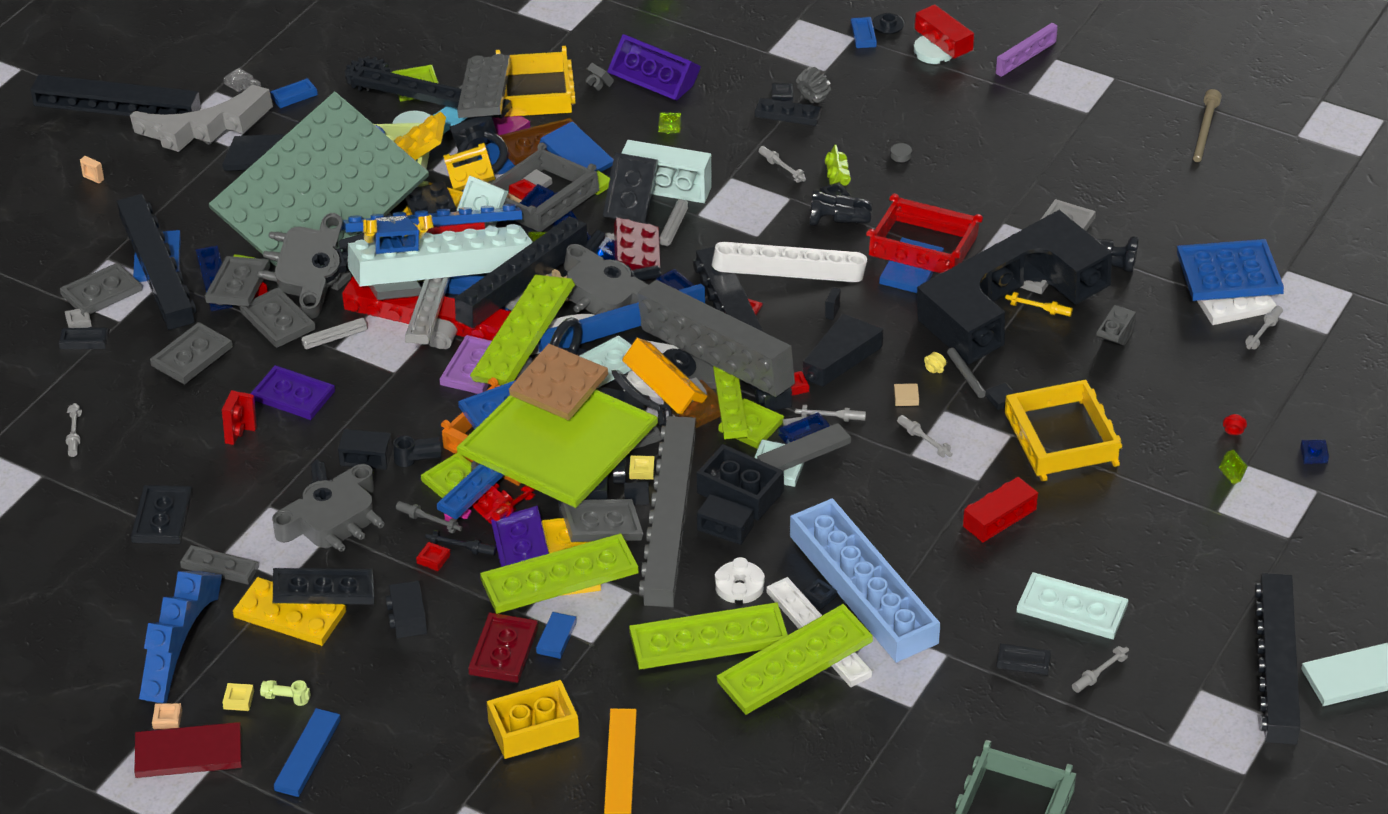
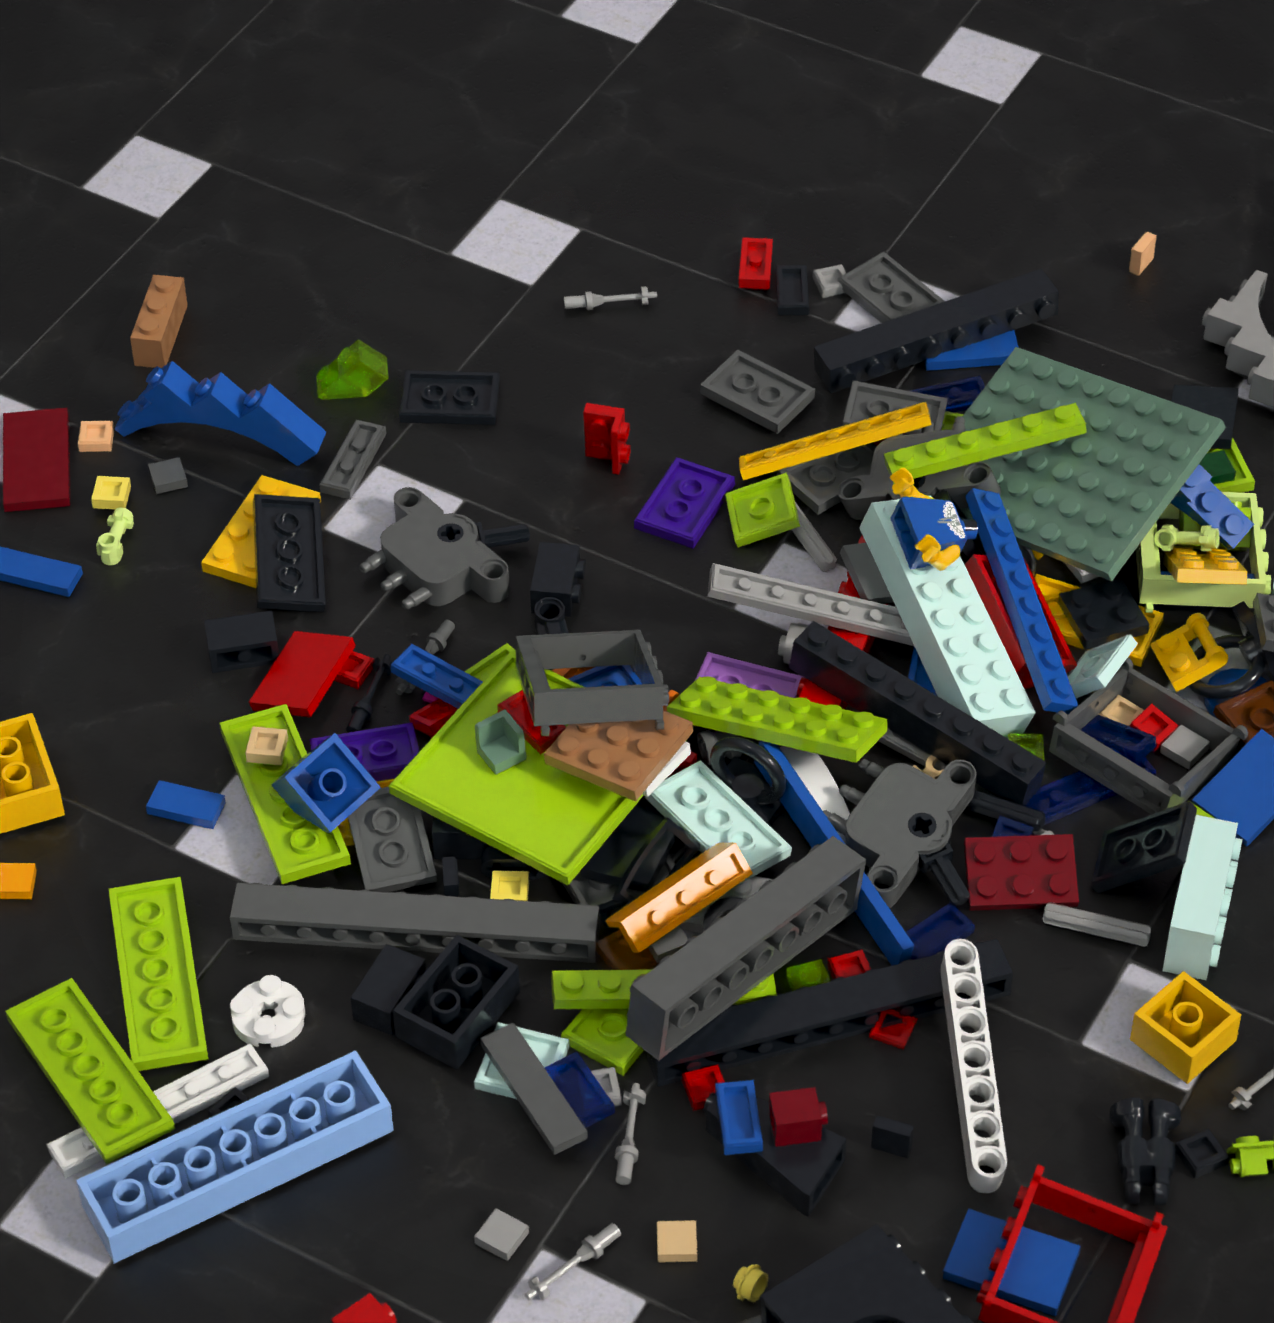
camera: 90 degrees right, 5 degrees up
dark red plate [468,613,538,683] -> none
red piece [492,485,535,521] -> none
none -> medium nougat brick [130,275,188,368]
none -> dark grey tile [148,457,188,494]
none -> tan plate [245,726,288,765]
none -> red tile [249,631,356,717]
none -> blue slope [271,733,381,833]
none -> clear neon green slope [316,339,388,400]
none -> light grey tile [474,1208,529,1261]
none -> sand green panel [475,709,526,775]
none -> red tile [497,690,566,754]
none -> dark grey window [516,630,669,736]
none -> blue tile [715,1080,763,1155]
none -> lime tile [725,472,800,548]
none -> red plate [739,237,773,289]
none -> yellow tile [739,402,932,481]
none -> dark red brick [769,1087,828,1147]
none -> lime plate [884,403,1087,484]
none -> yellow brick [1130,971,1241,1084]

